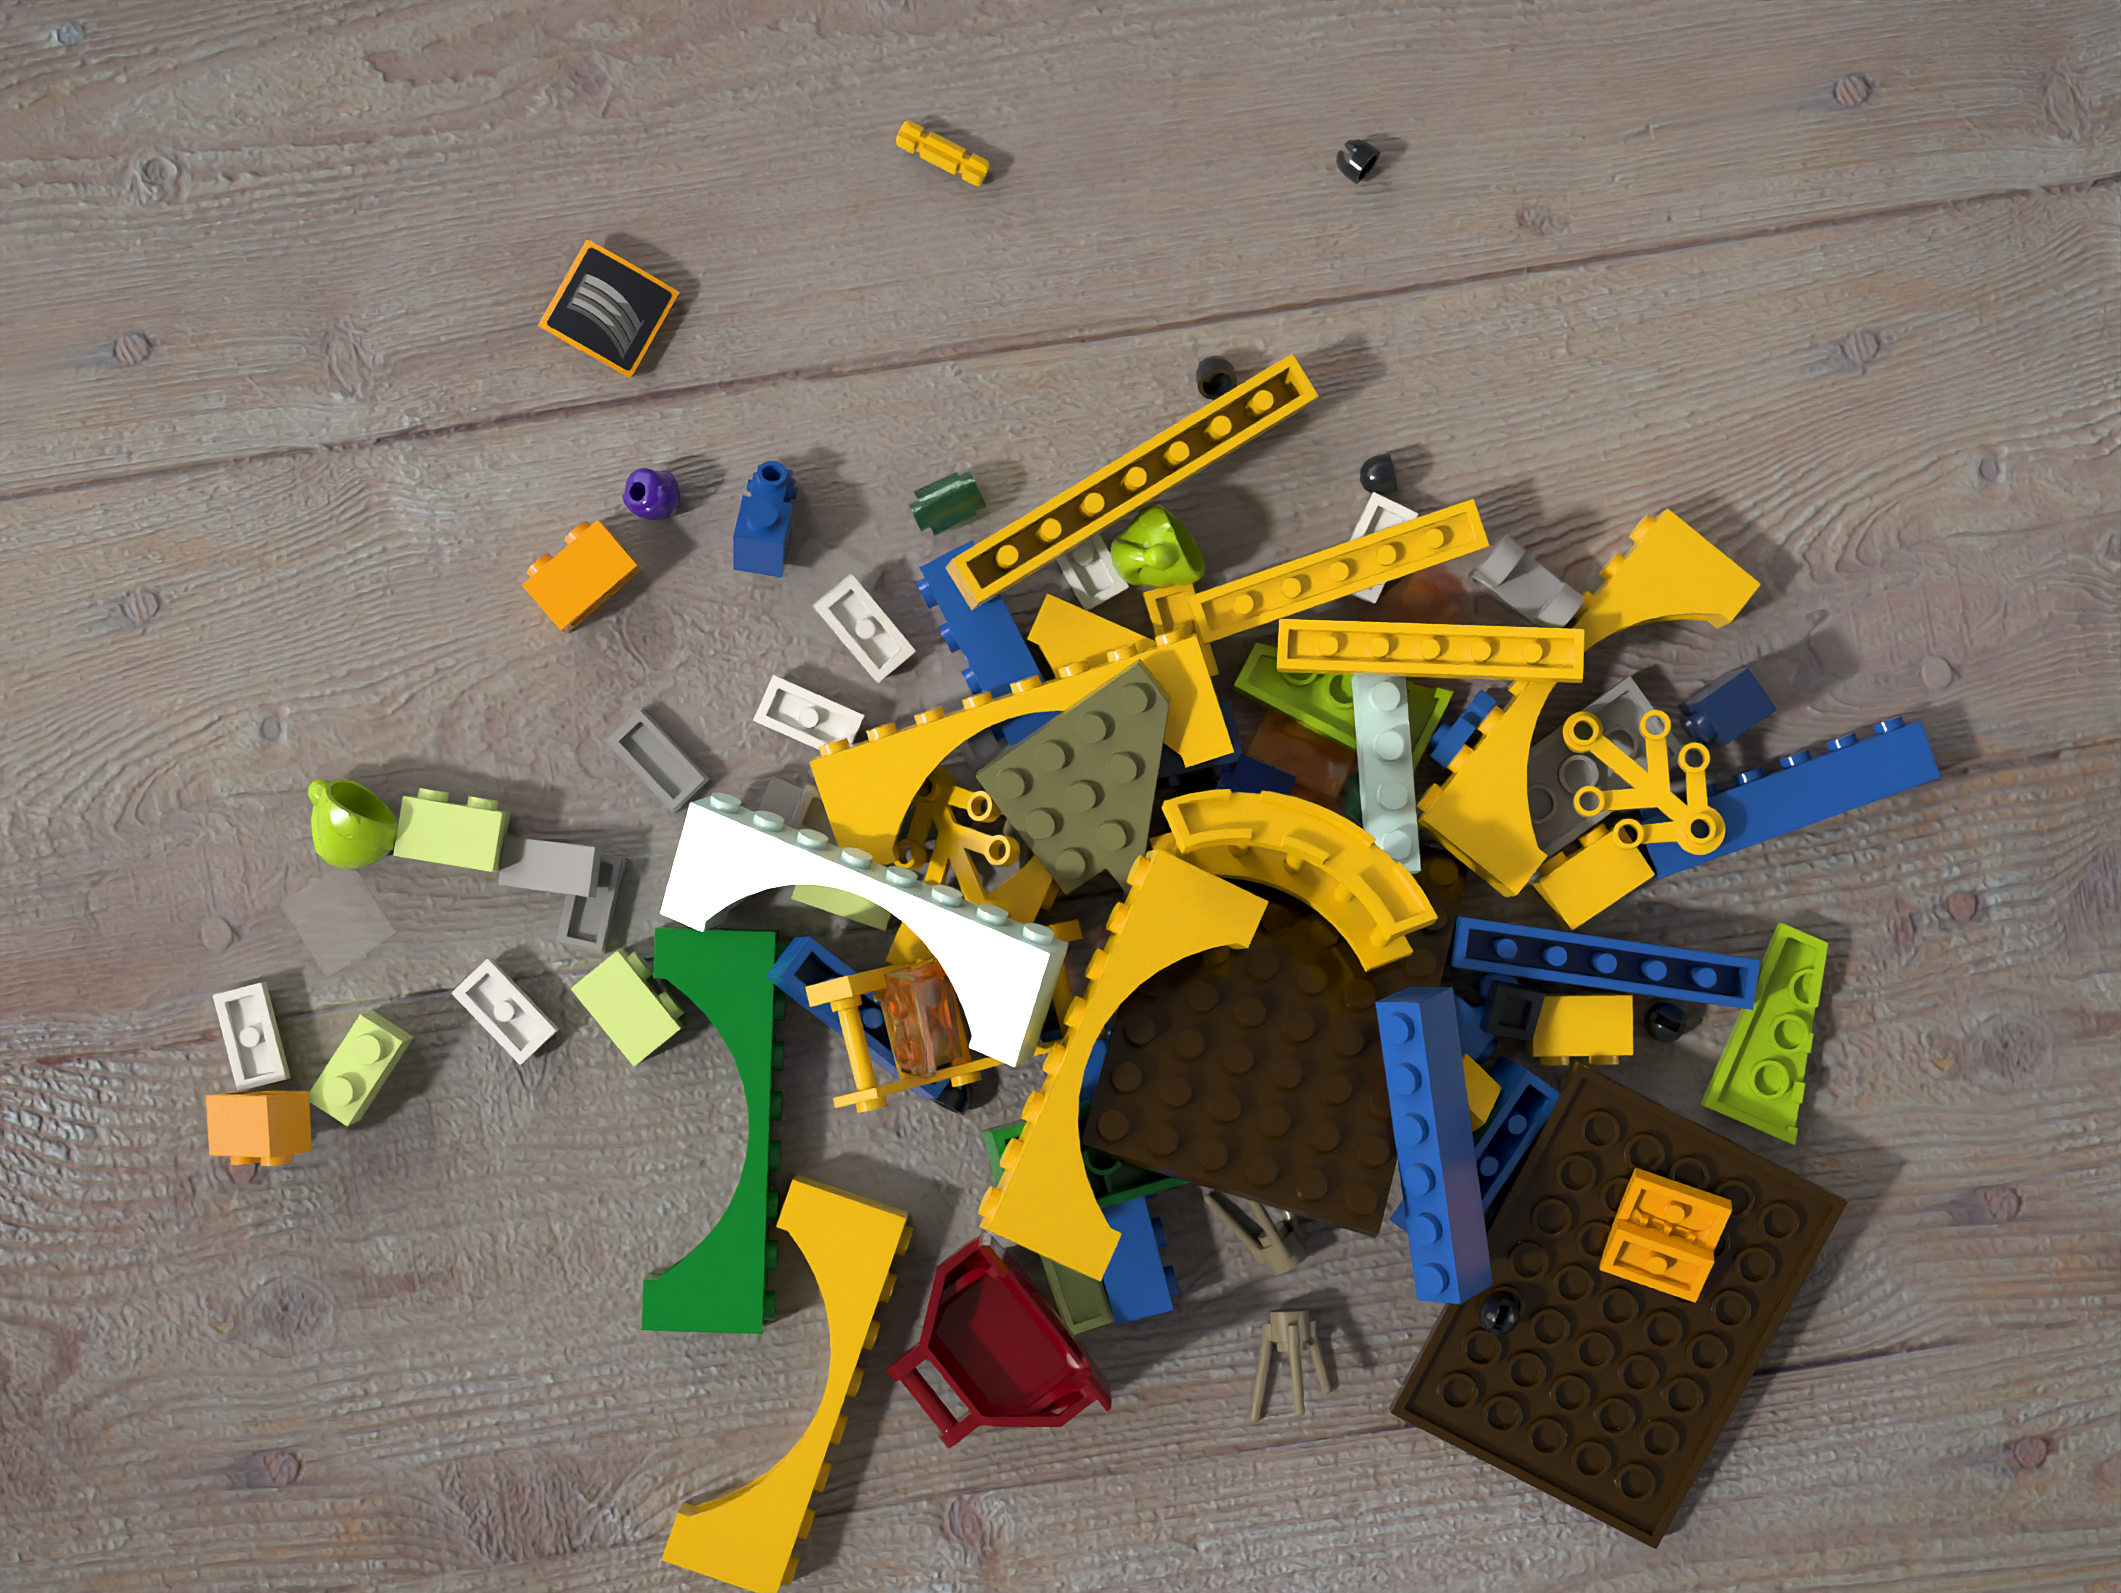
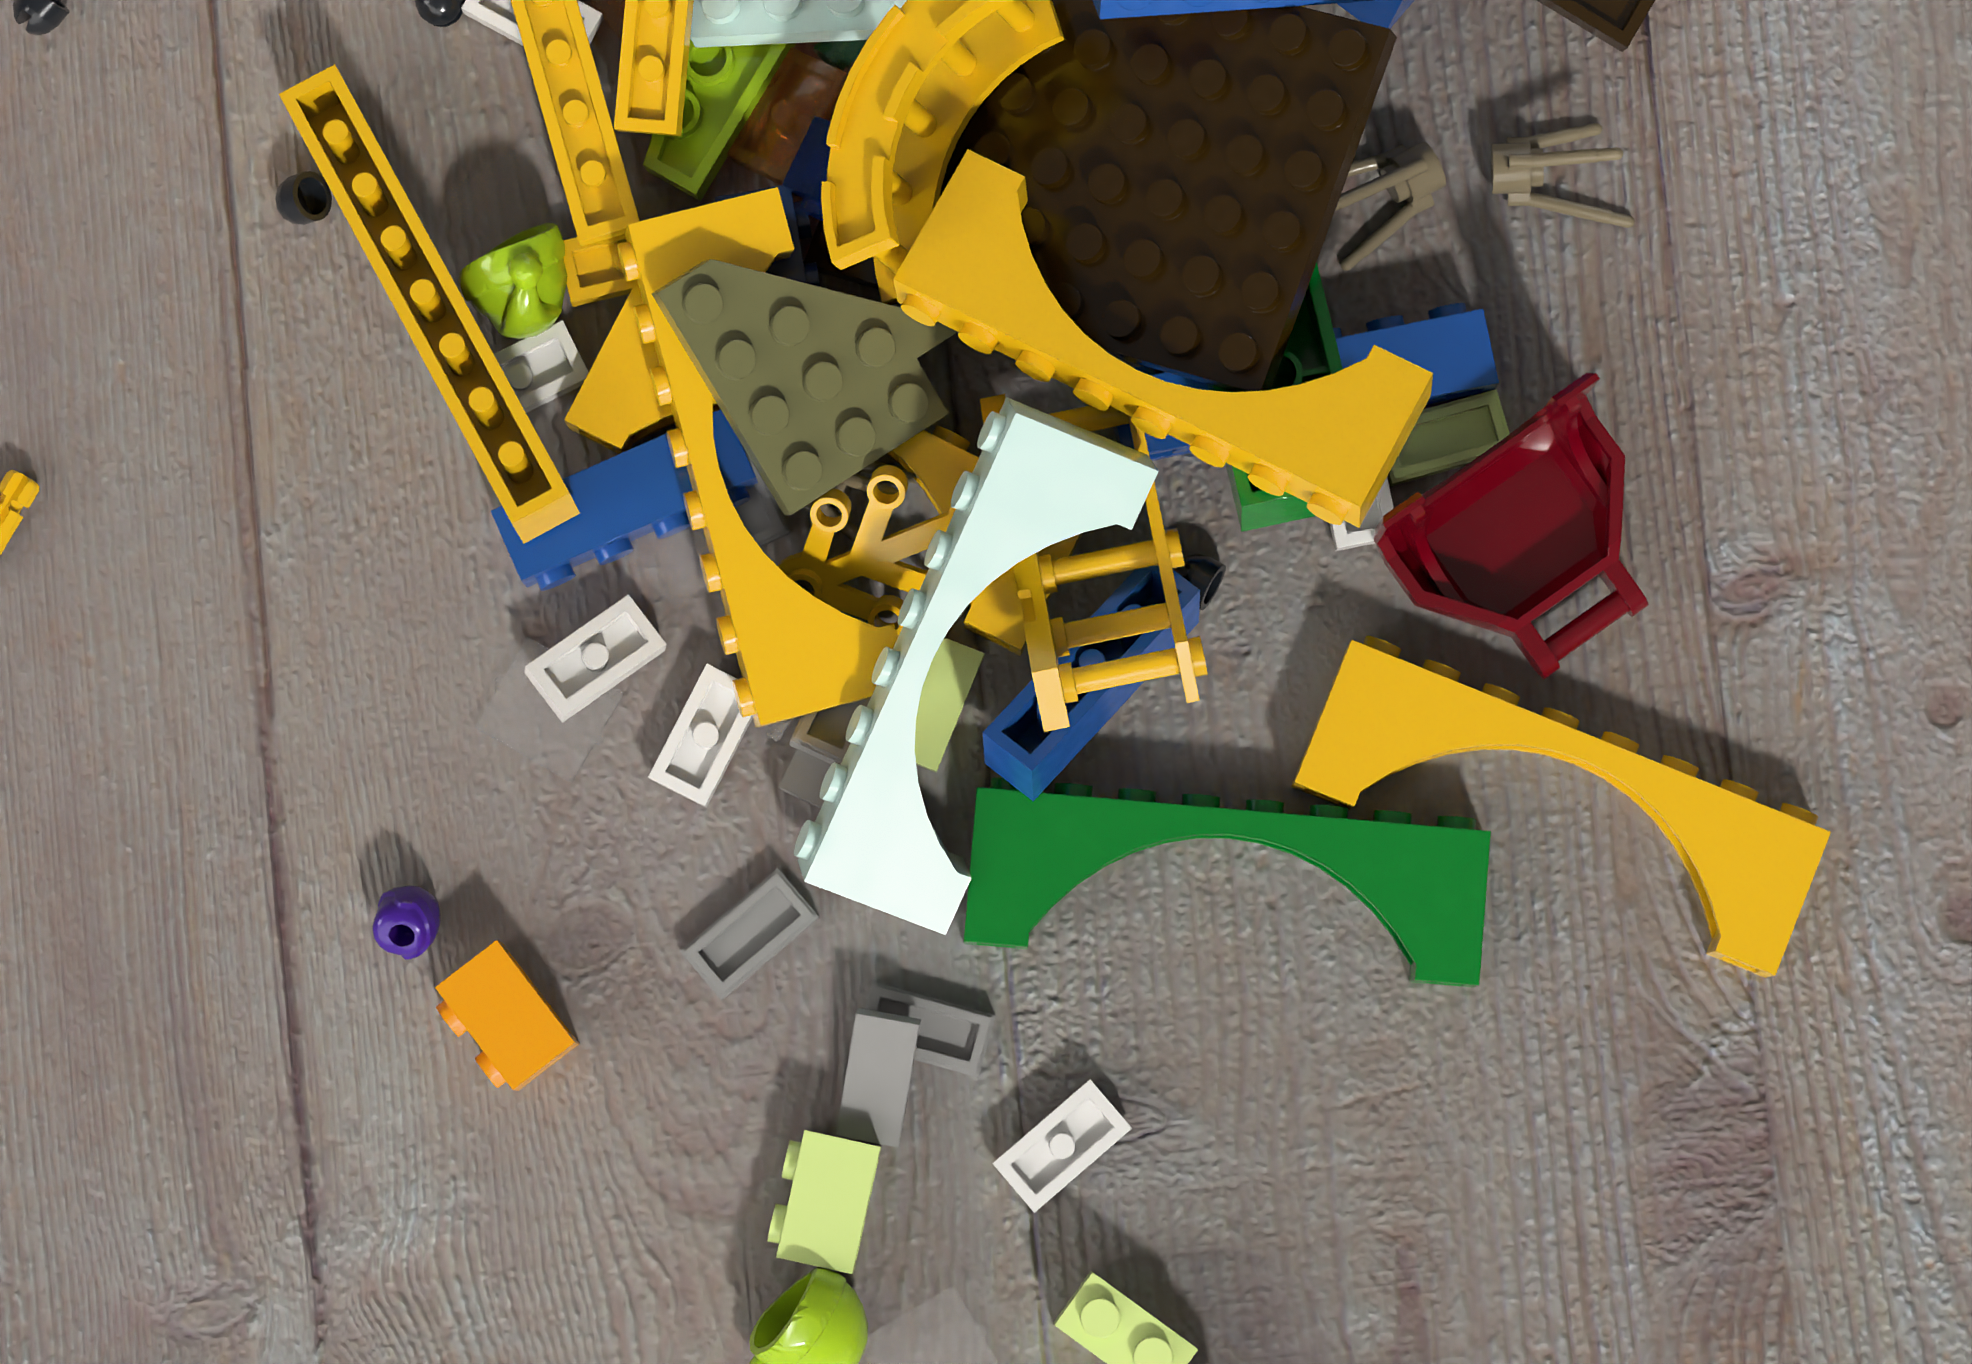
camera: 85 degrees left, 5 degrees down
slope [538,240,680,379] -> none
yellowish green brick [571,948,686,1066] -> none
blue brick [733,461,798,578] -> none
clear orange bracket [884,957,963,1080] -> none
clear green brick [909,471,986,537] -> none

